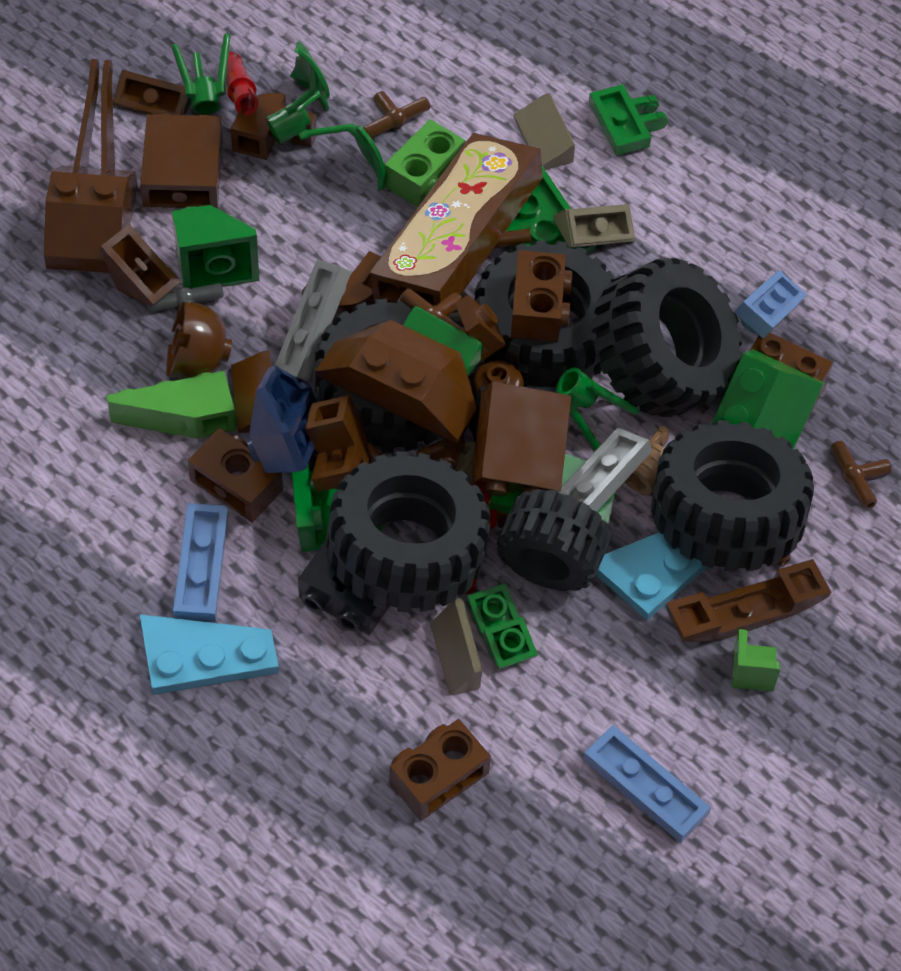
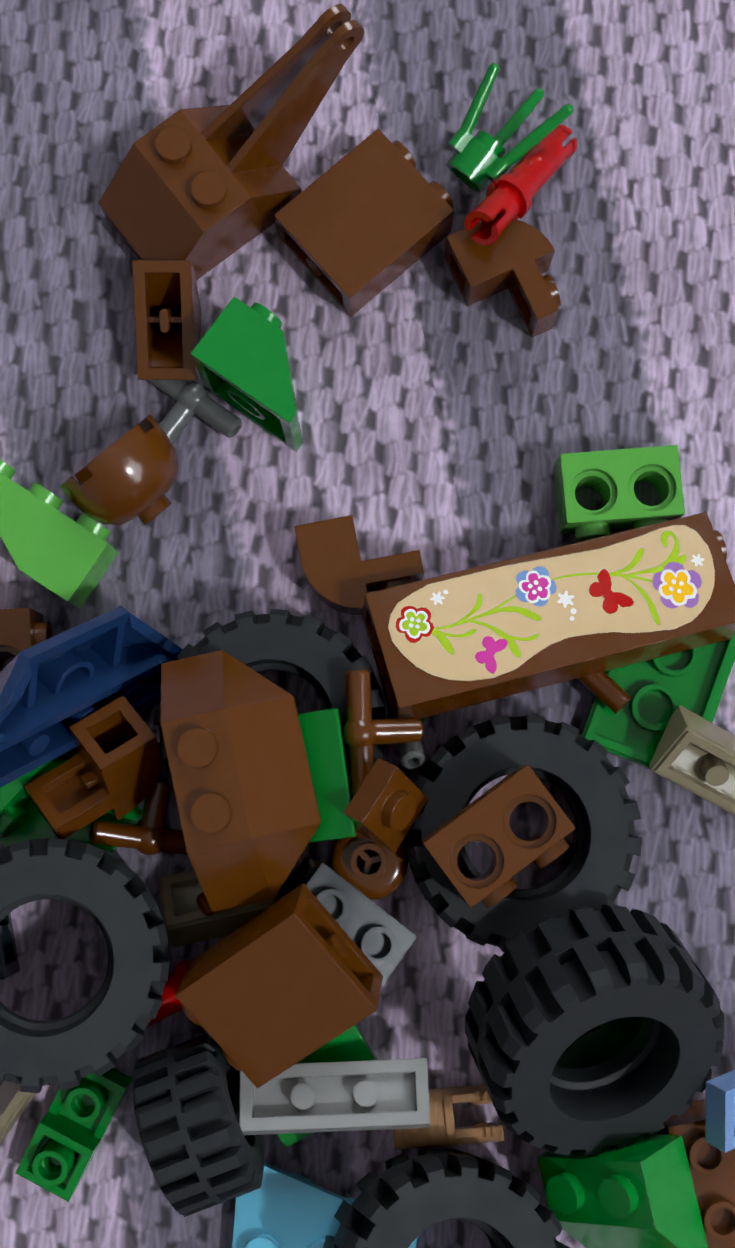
camera: 55 degrees right, 25 degrees up
reddish brown slope [113,69,191,115] -> none
reddish brown slope [231,350,271,433] -> none
green plant [266,40,385,191] -> none
light grey plate [275,259,351,382] -> none
reddish brown piece [363,91,431,139] -> none
green plant [557,368,639,451] -> none

